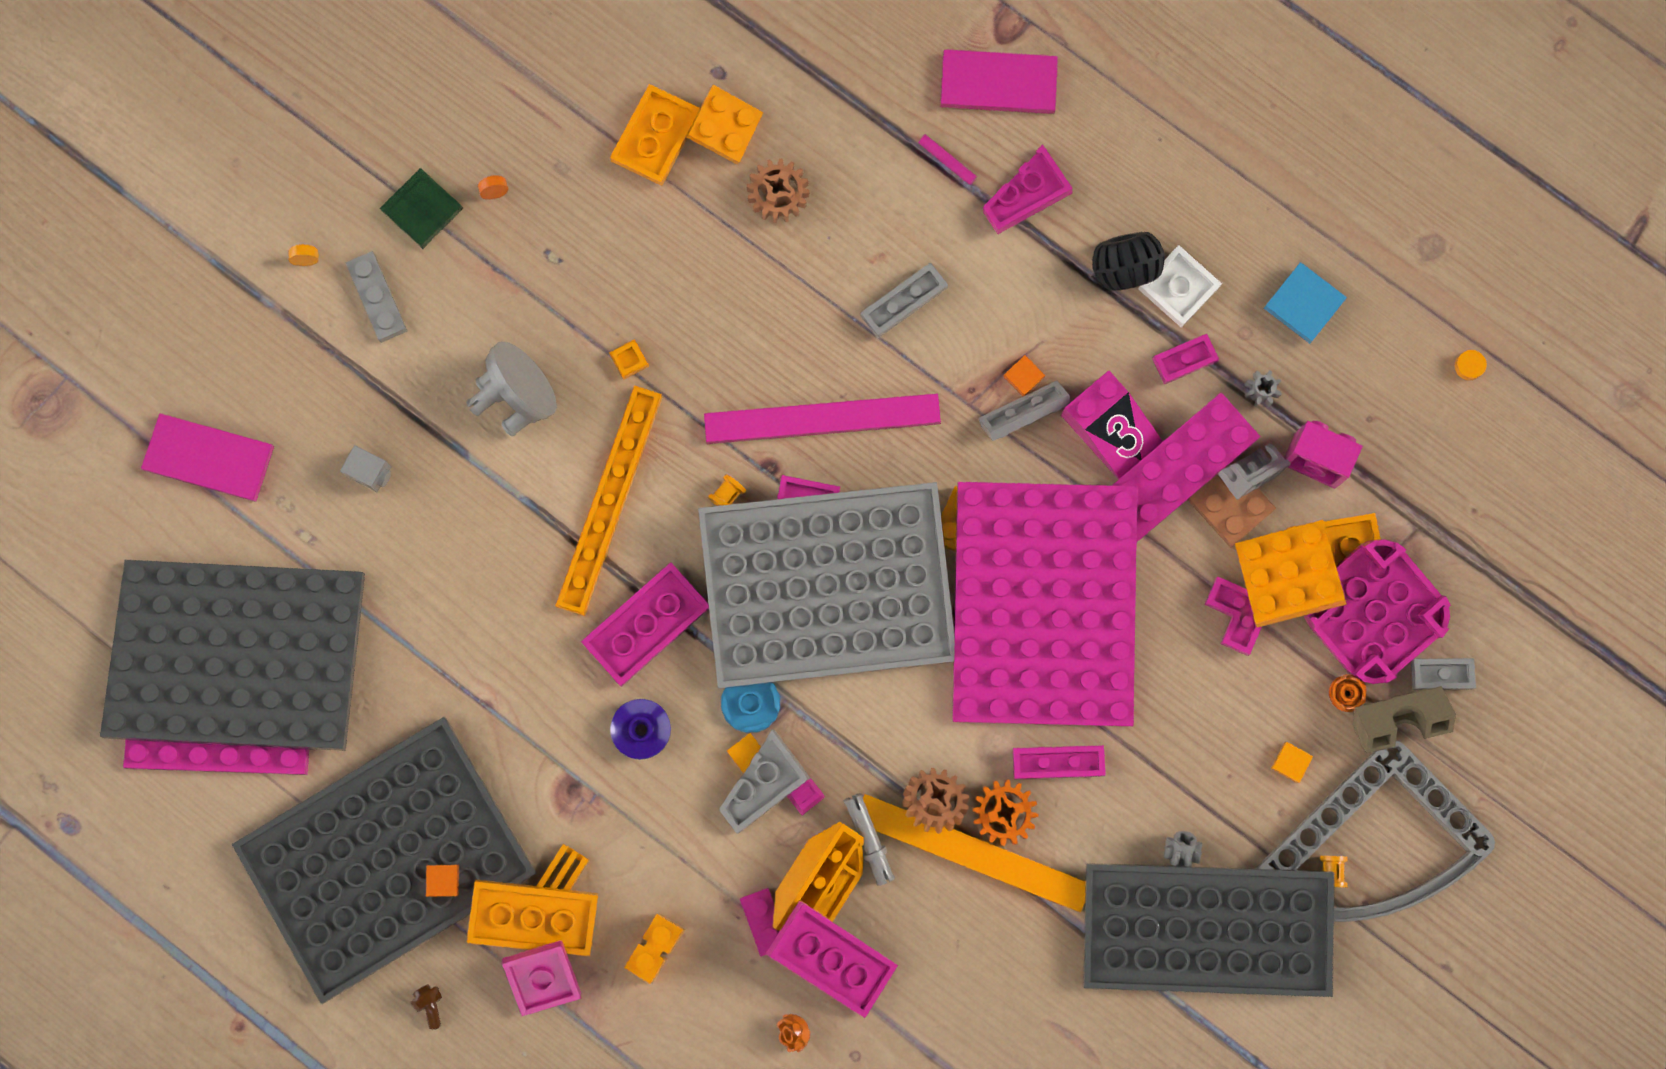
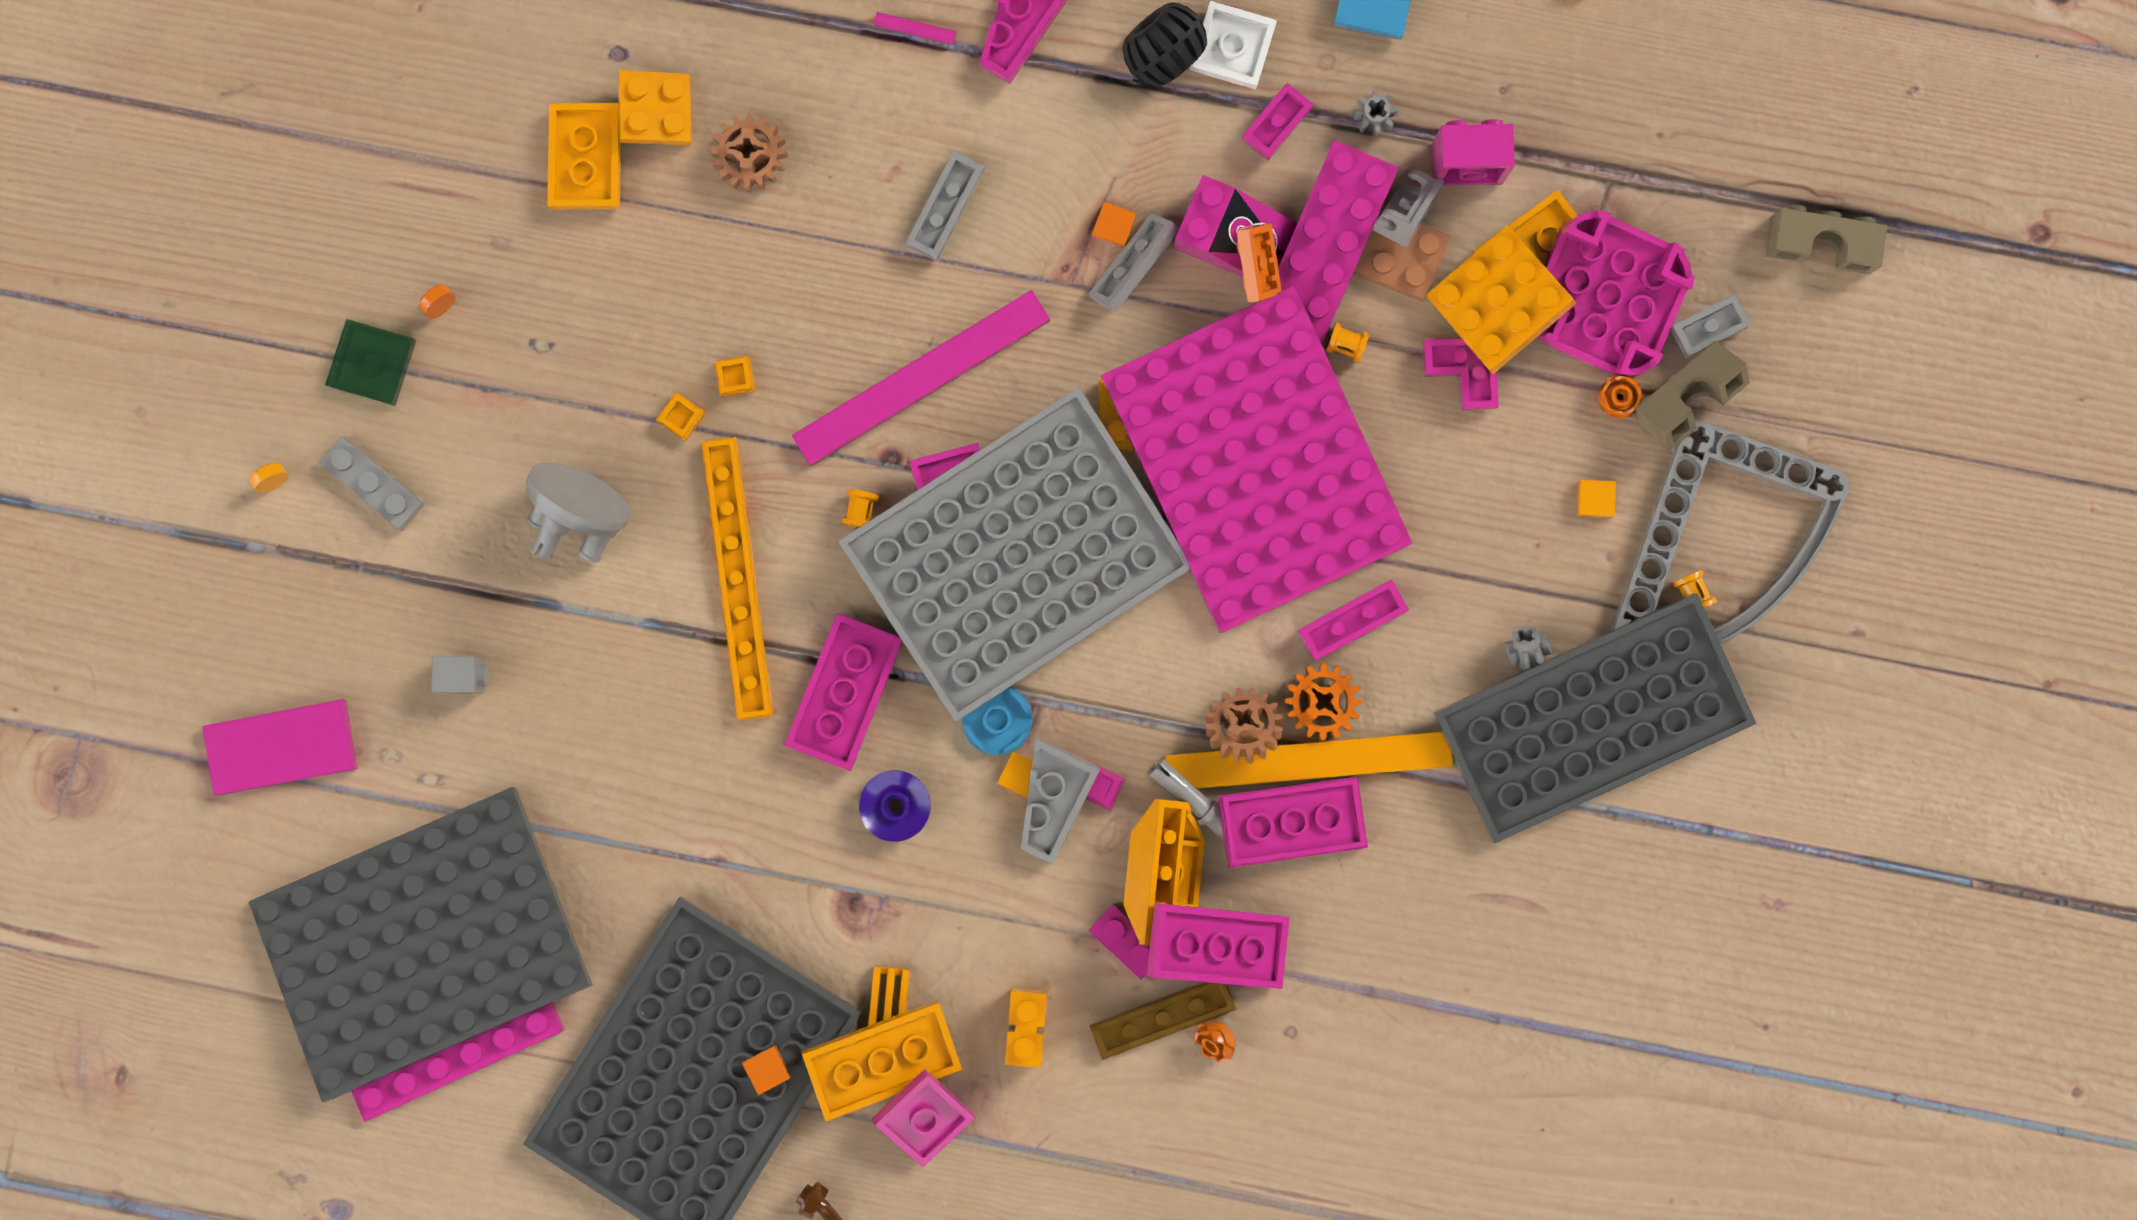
camera: 20 degrees left, 5 degrees up
none -> light orange tile [714,356,756,398]
none -> pearl gold tile [1089,982,1237,1060]
none -> dark pink tile [1217,777,1368,868]
none -> orange bracket [1237,223,1282,302]
none -> light orange bush [1325,322,1369,363]
none -> dark tan arch [1766,205,1888,274]

